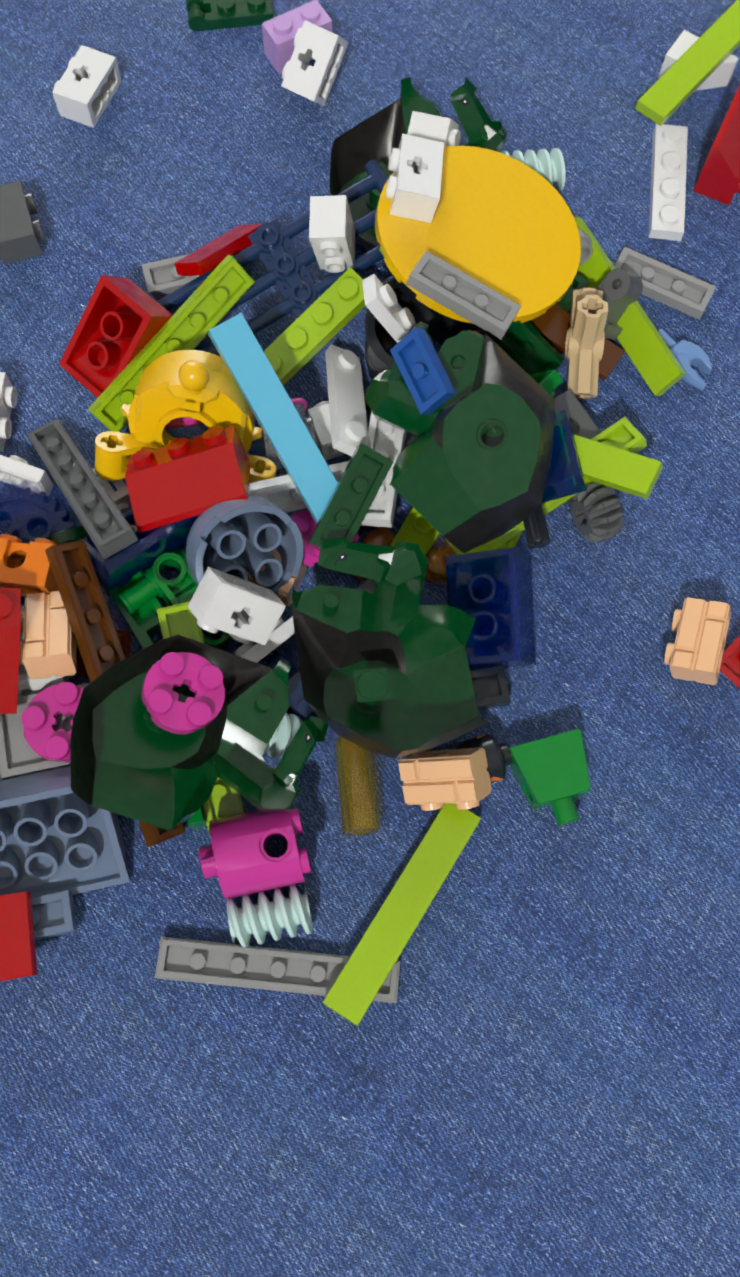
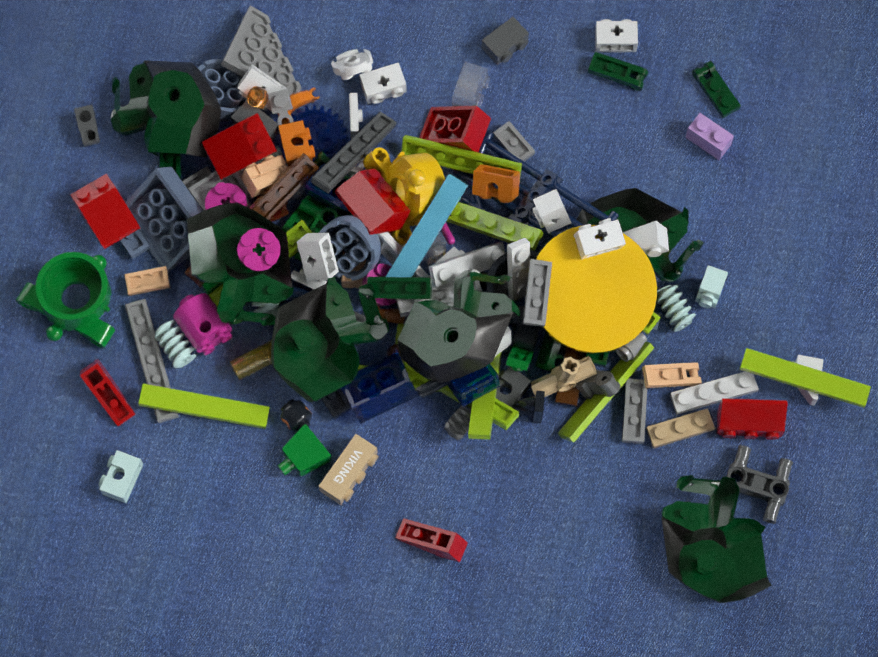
camera: 70 degrees right, 0 degrees up
red tile [174,224,262,276] -> none
white brick [281,20,348,106] -> none
blue plate [390,328,456,415] -> none
light nougat brick [398,747,492,811] -> none
medium blue hand [658,328,712,391] -> none
light nougat brick [664,597,731,685] -> none
none -> green piece [16,252,116,349]
none -> red slope [80,359,135,426]
none -> light aqua brick [99,450,143,503]
none -> light nougat plate [125,266,170,296]
none -> tan brick [319,434,379,505]
none -> clear brick [452,62,490,107]
none -> orange brick [472,164,520,203]
none -> black tile [513,391,545,424]
none -> dark green plate [588,52,648,91]
none -> light nougat plate [642,363,702,388]
none -> tan plate [646,408,715,449]
none -> light aqua brick [695,265,728,308]

